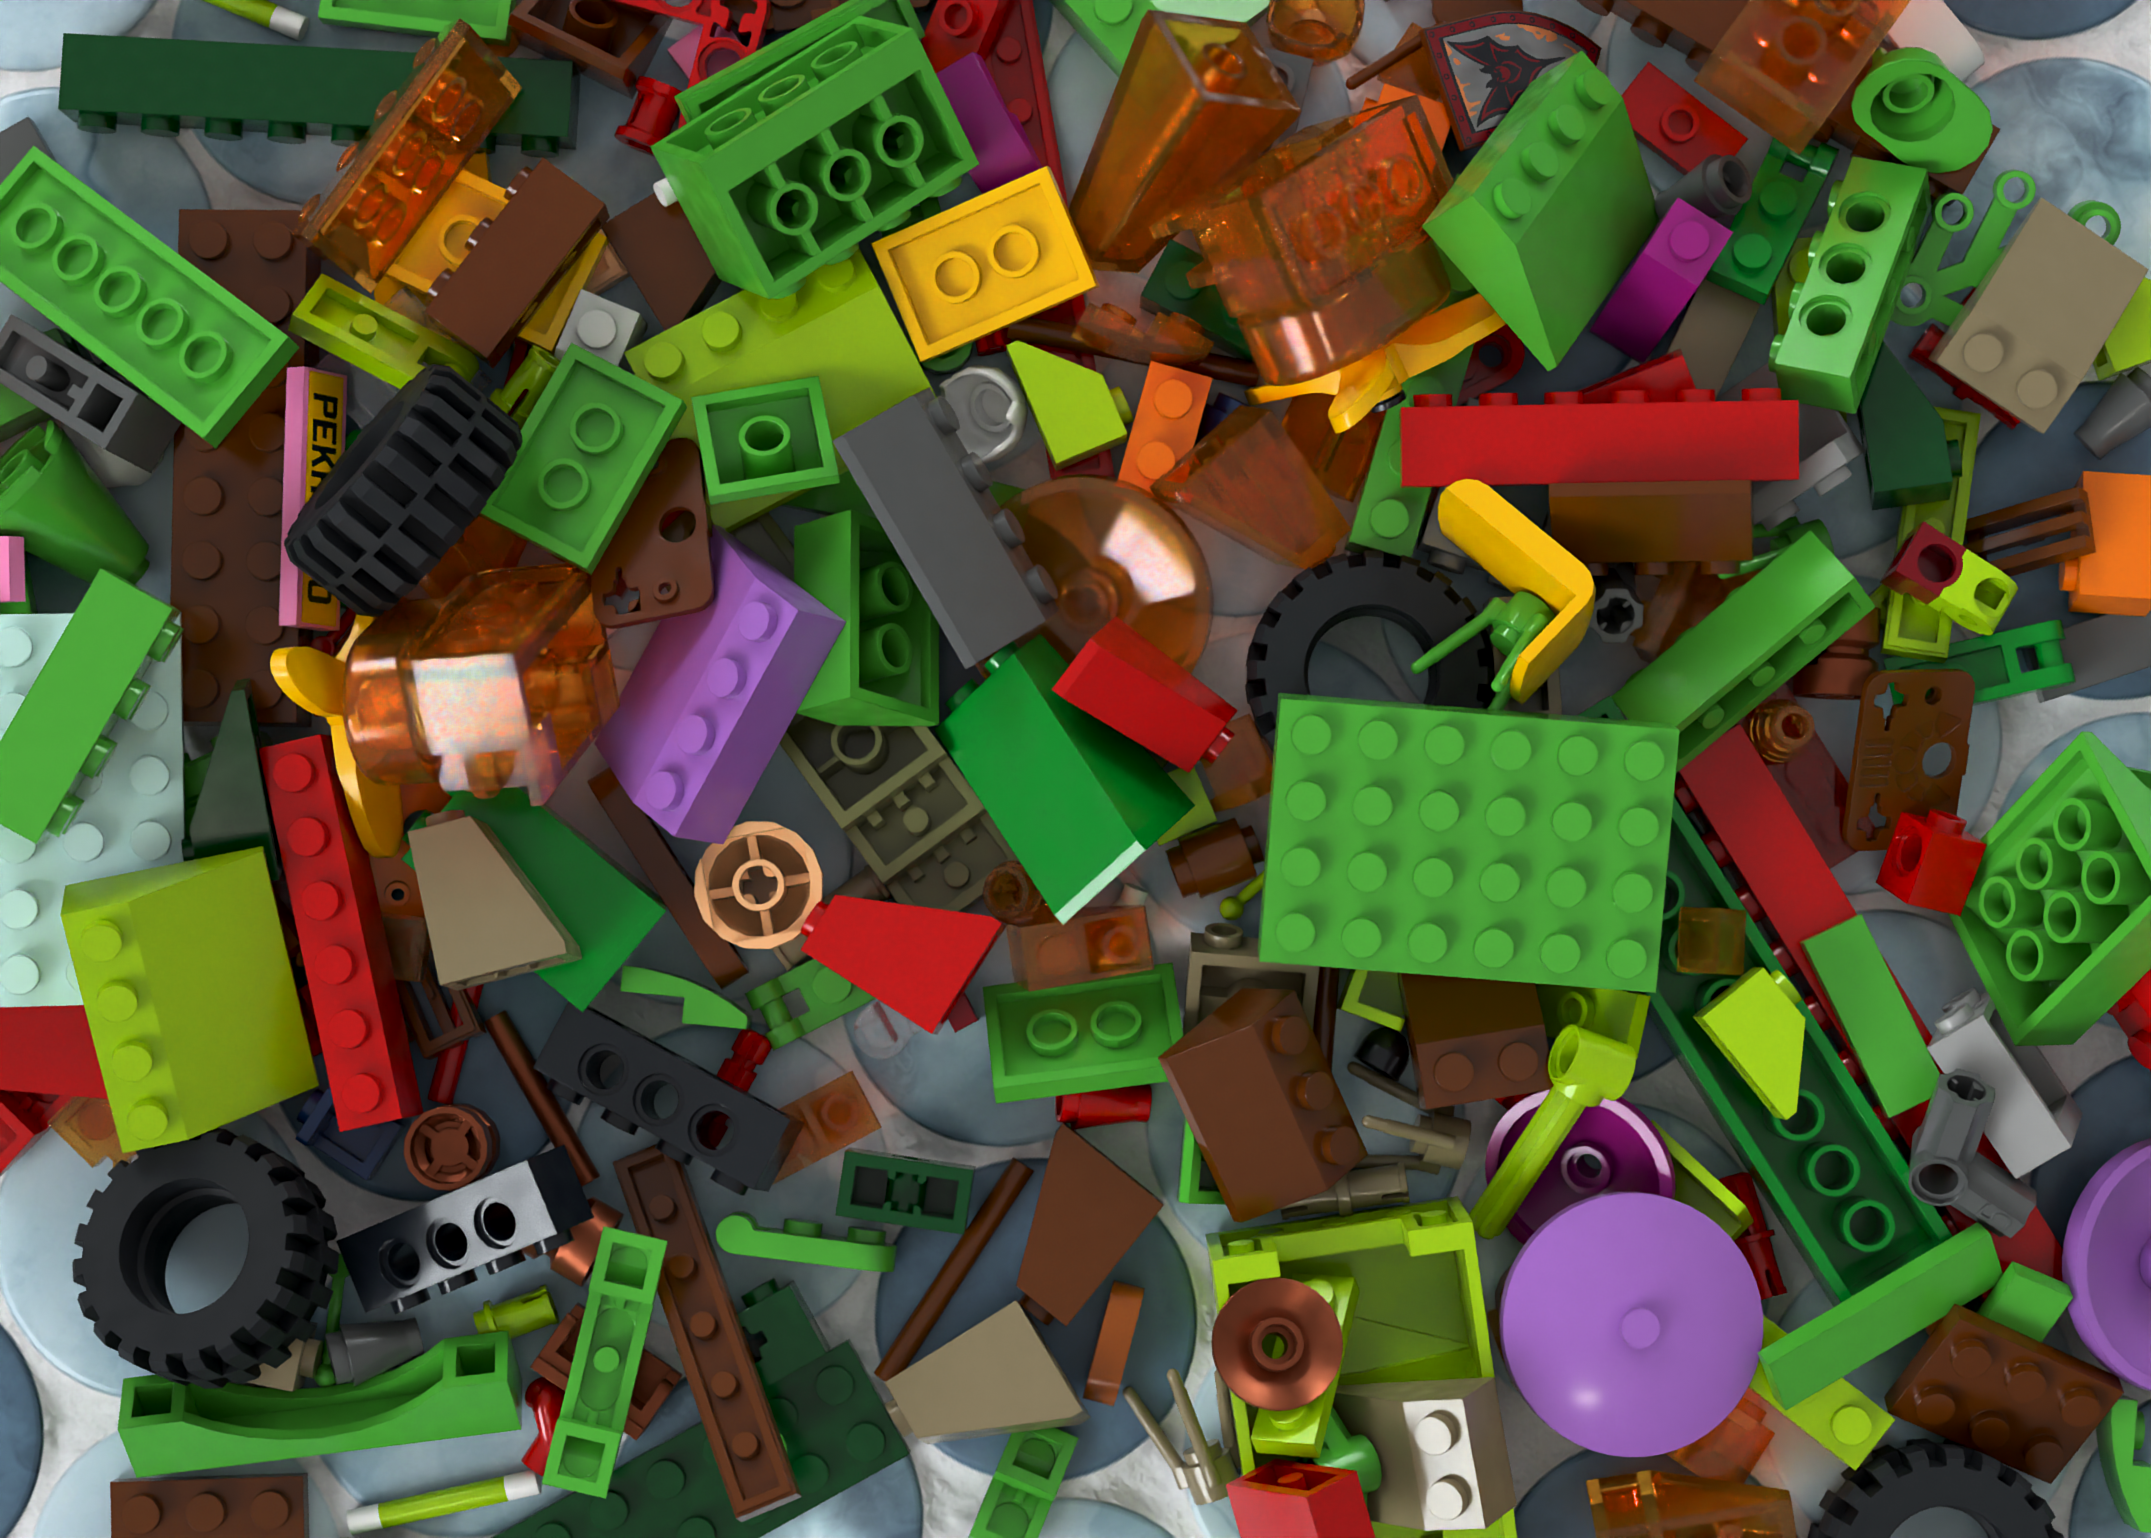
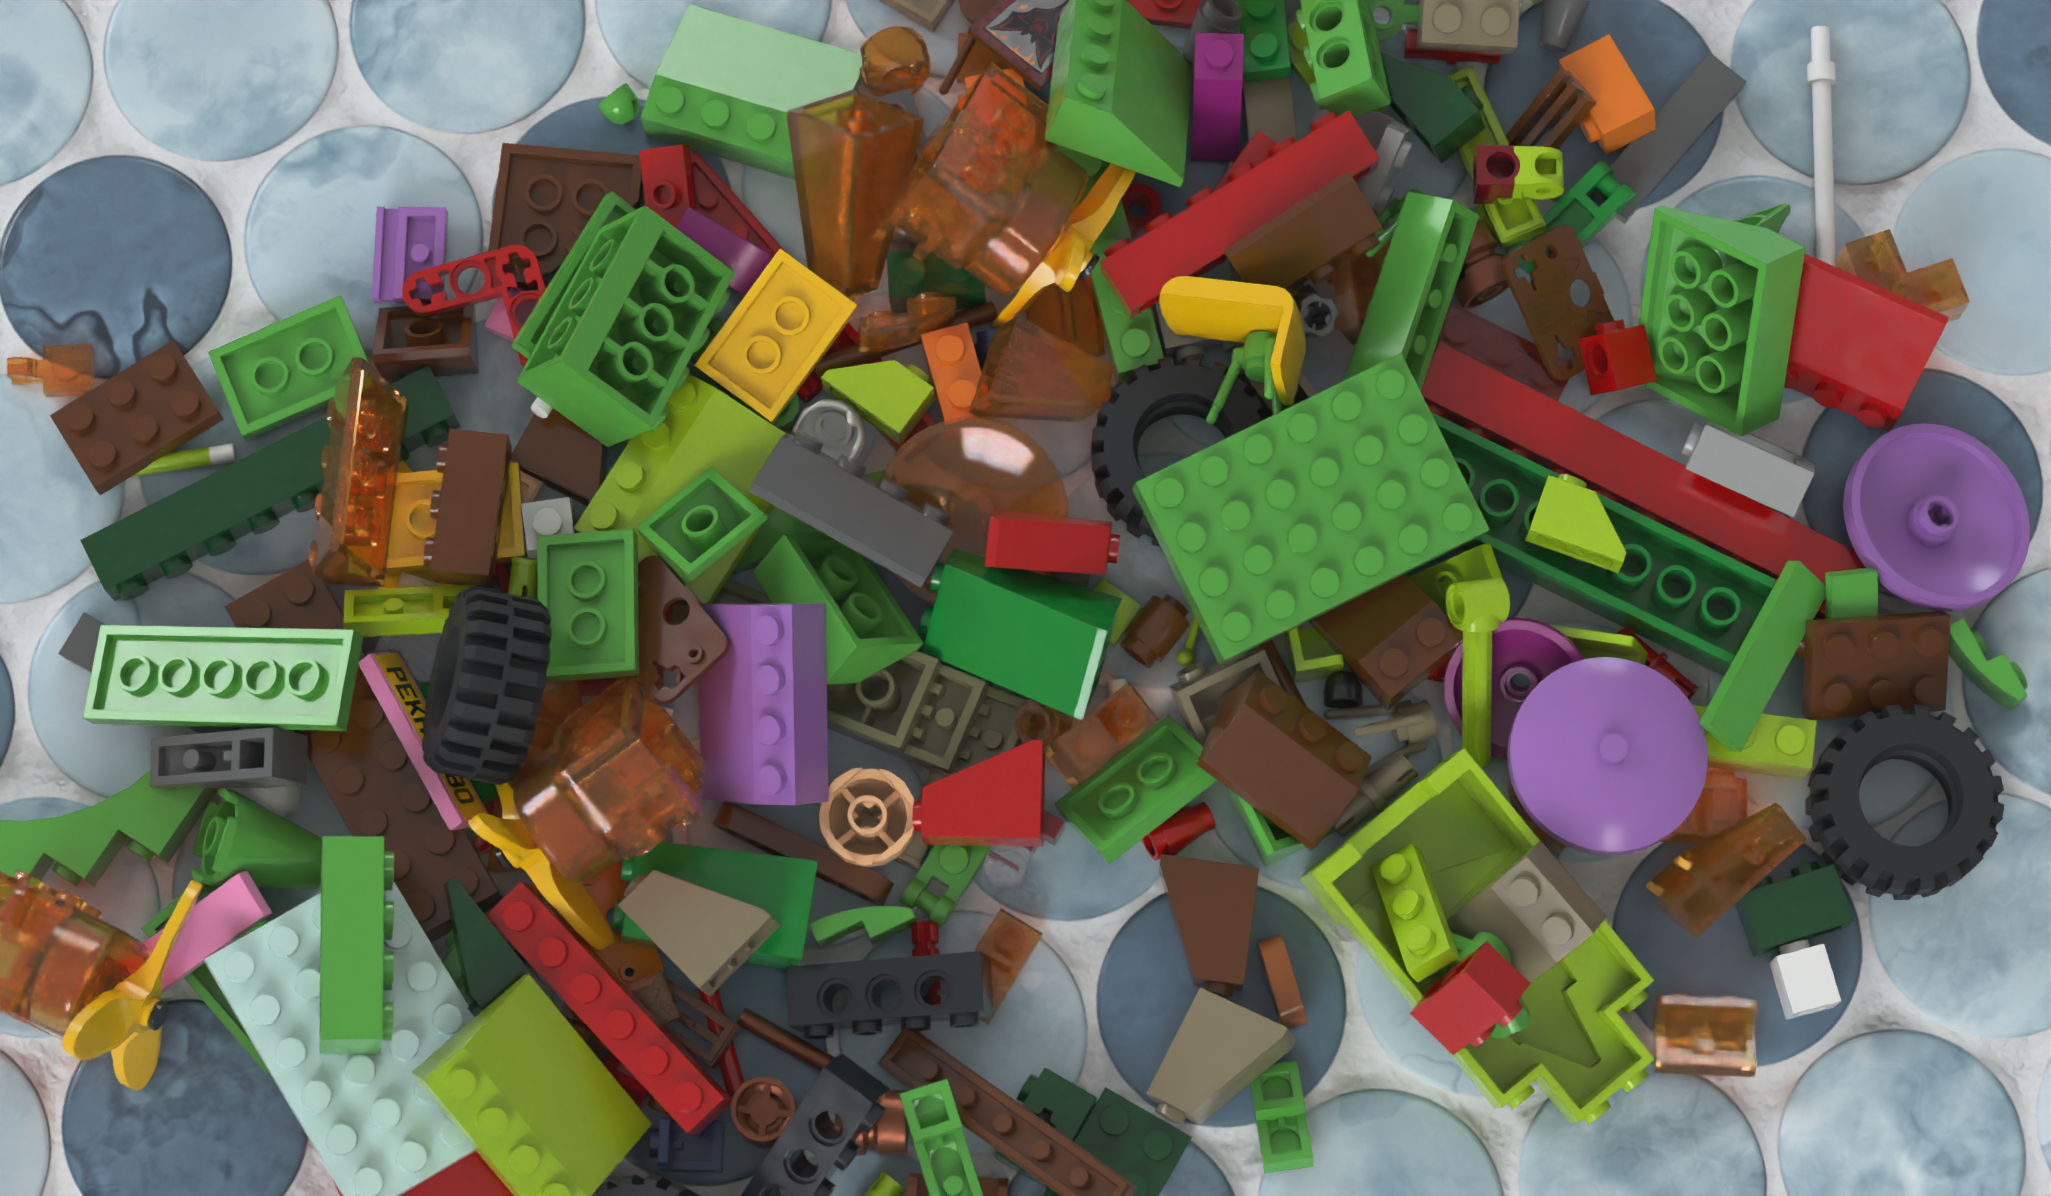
camera: 30 degrees left, 10 degrees down
red bush [614,76,682,157] -> none
bright green plate [716,1211,898,1272] -> none
dark green brick [835,1147,976,1235] -> none
reddish brown bar [874,1157,1034,1382] -> none
dark tan plant [1123,1368,1241,1505] -> none
clear orange tile [1200,713,1273,812] -> none
copper dish [1211,1278,1343,1411] -> none
clear orange slope [1677,907,1746,975] -> none
clear orange cone [1750,699,1815,763] -> none
bright green tile [1799,914,1940,1118] -> none
dark grey piece [1908,1069,2037,1238] -> none

